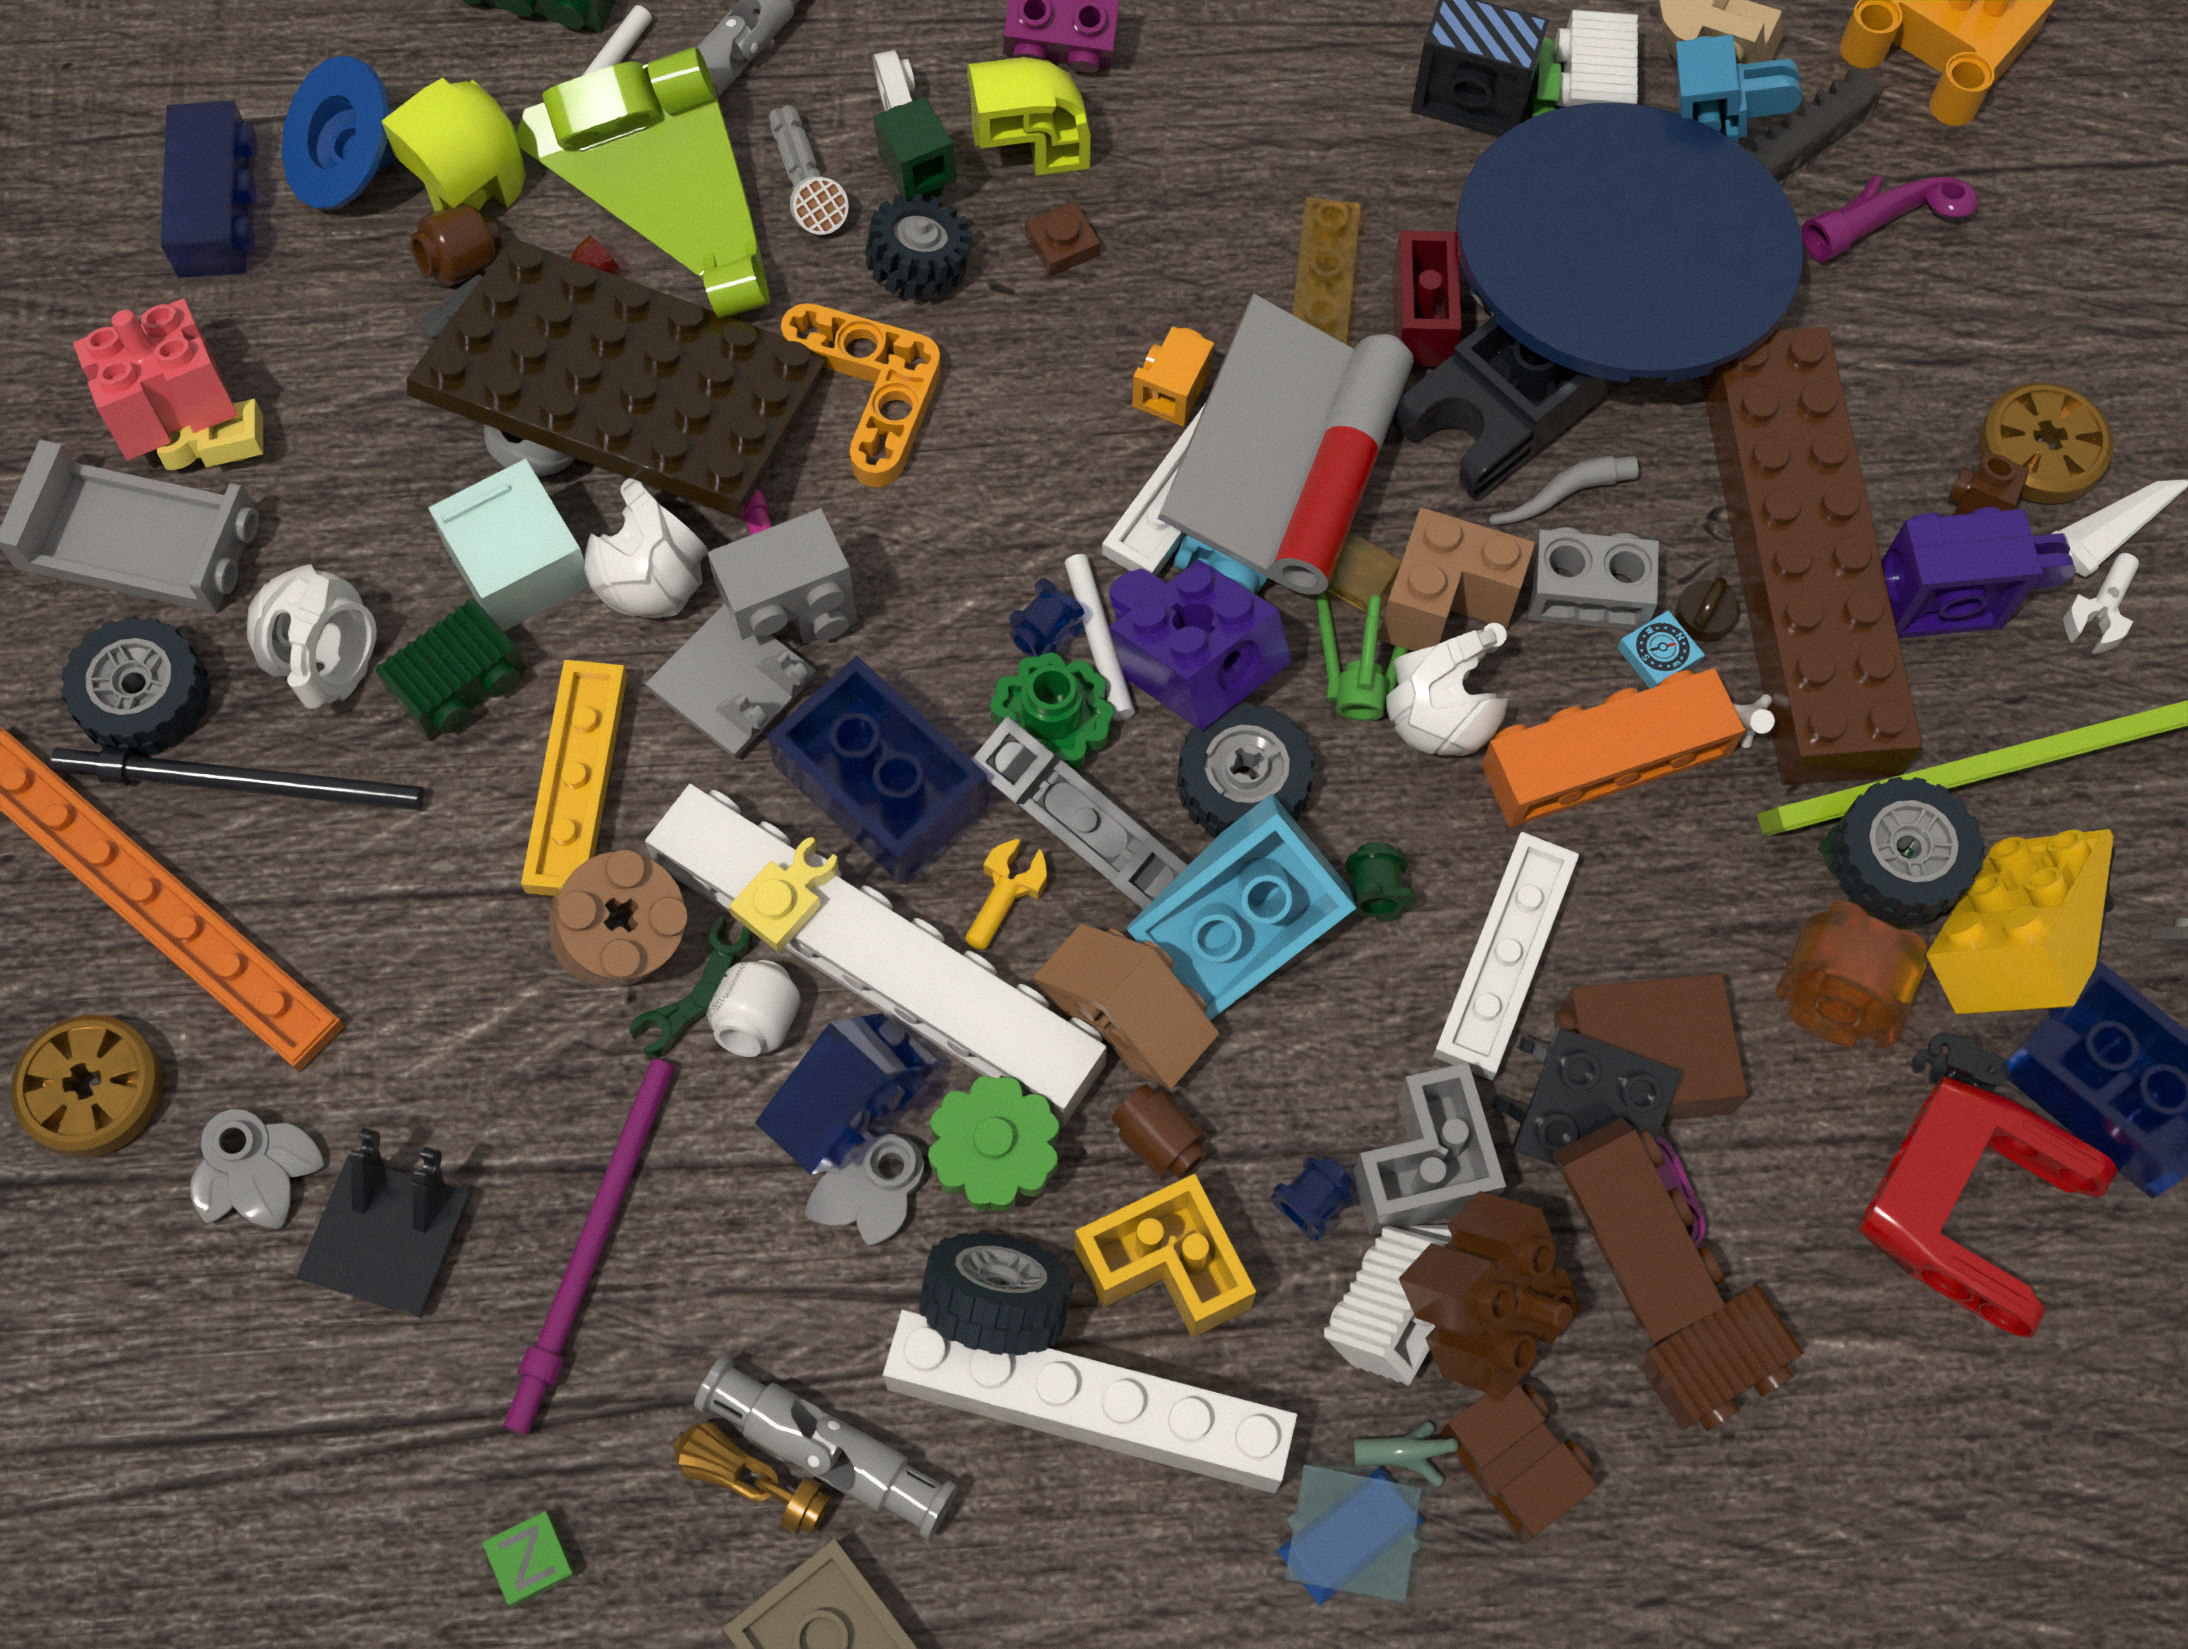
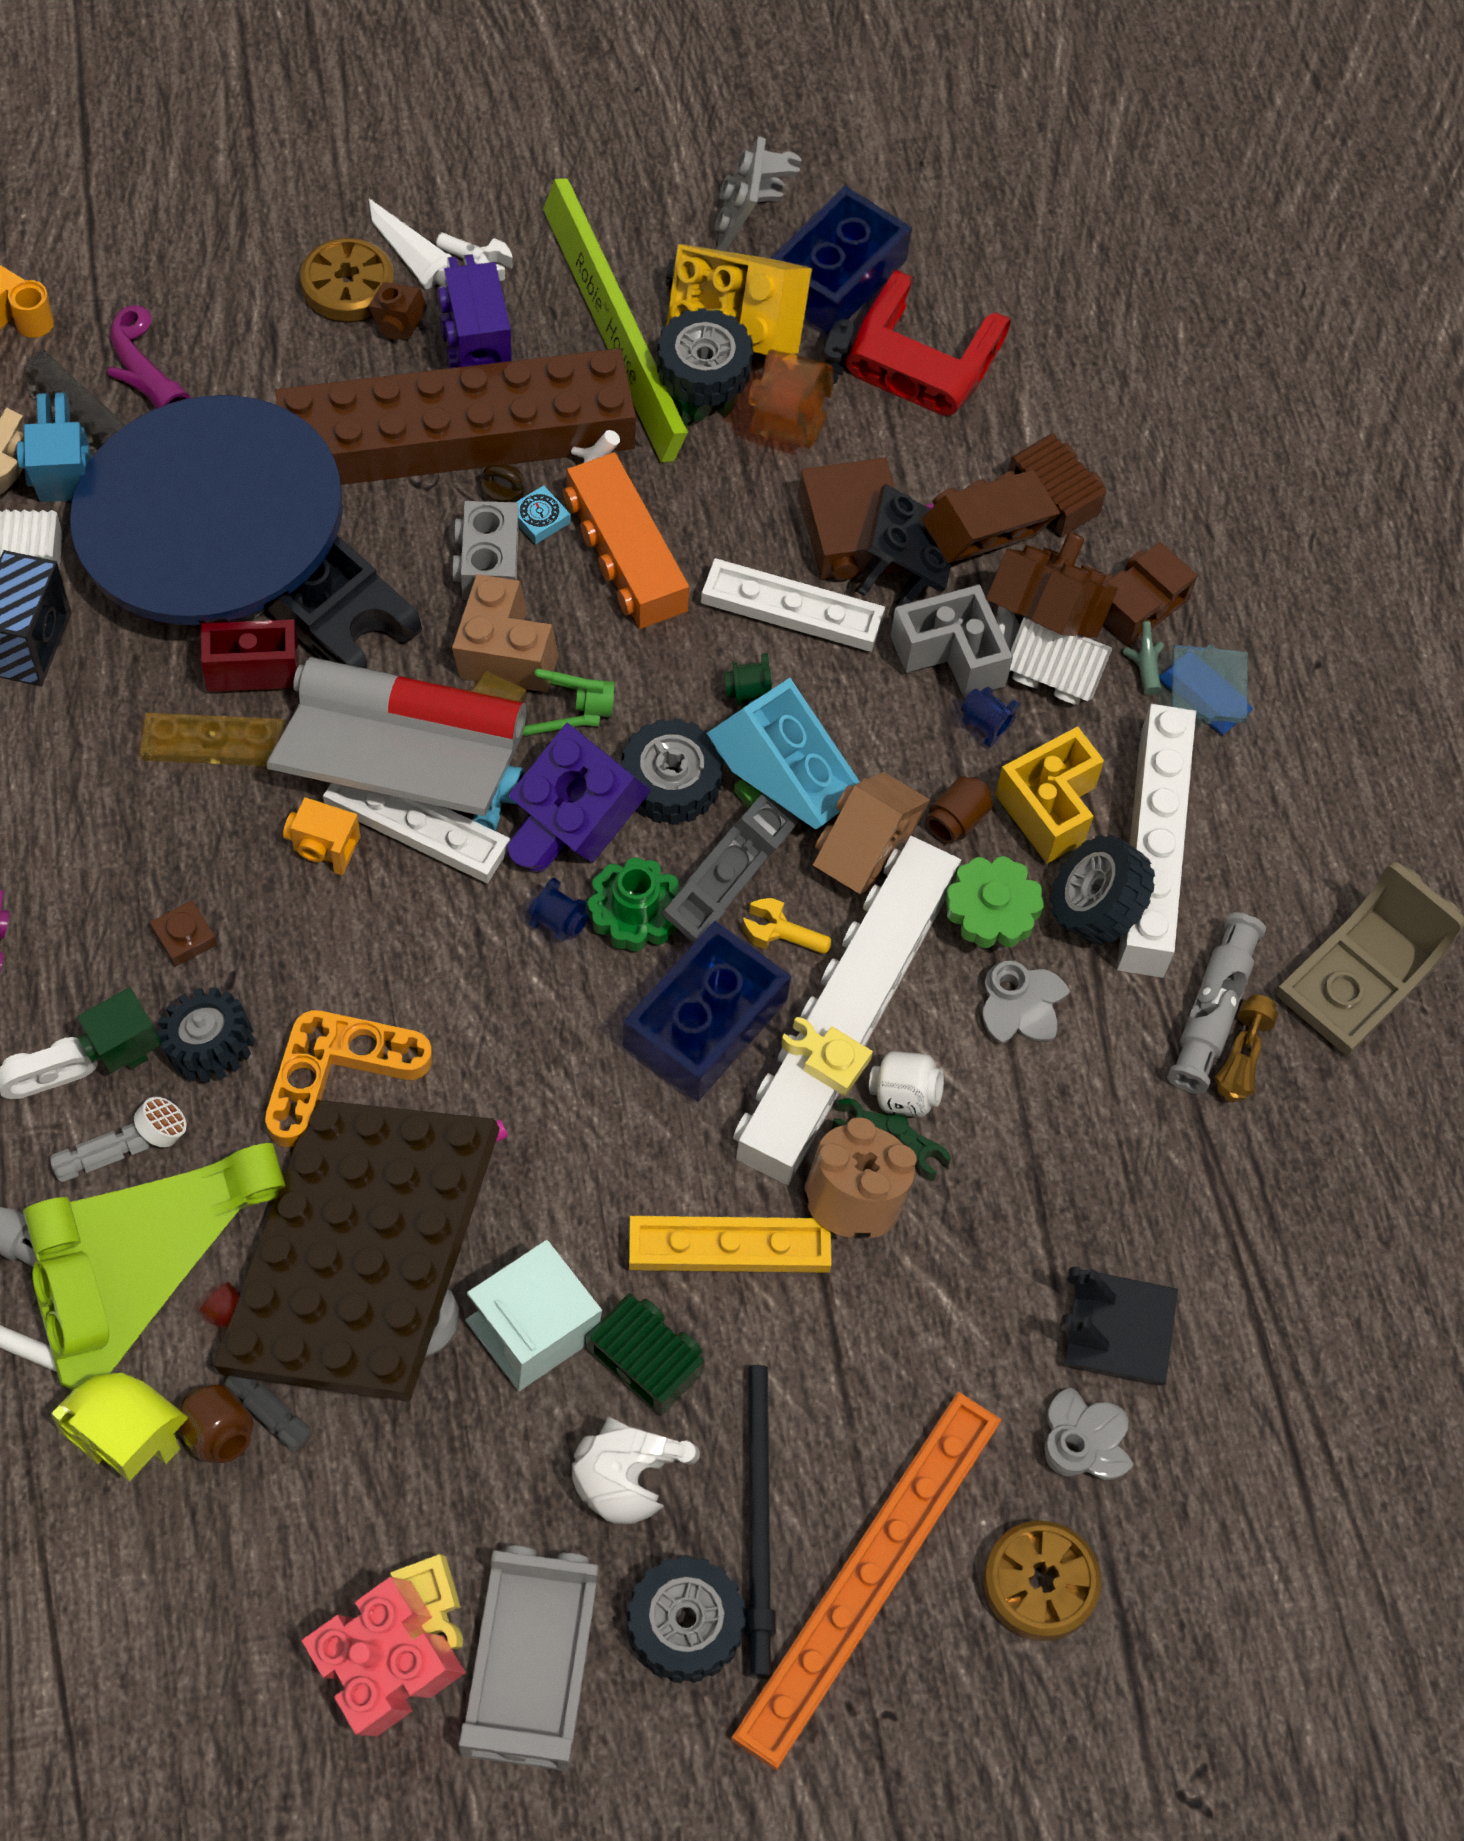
camera: 100 degrees left, 5 degrees down
clear blue brick [161,100,258,278] -> none
blue piece [281,55,399,210] -> none
bright green tile [482,1511,576,1608] -> none
magenta bar [502,1059,675,1436] -> none
white helmet [584,478,709,618] -> none
light grey plate [645,603,817,759] -> none
light grey brick [707,508,858,645] -> none
clear blue brick [755,1012,939,1175] -> none
neon yellow brick [967,57,1091,176] -> none
white bar [1065,554,1135,721] -> none
white helmet [1386,623,1509,756] -> none
light grey animal [1489,455,1639,525] -> none

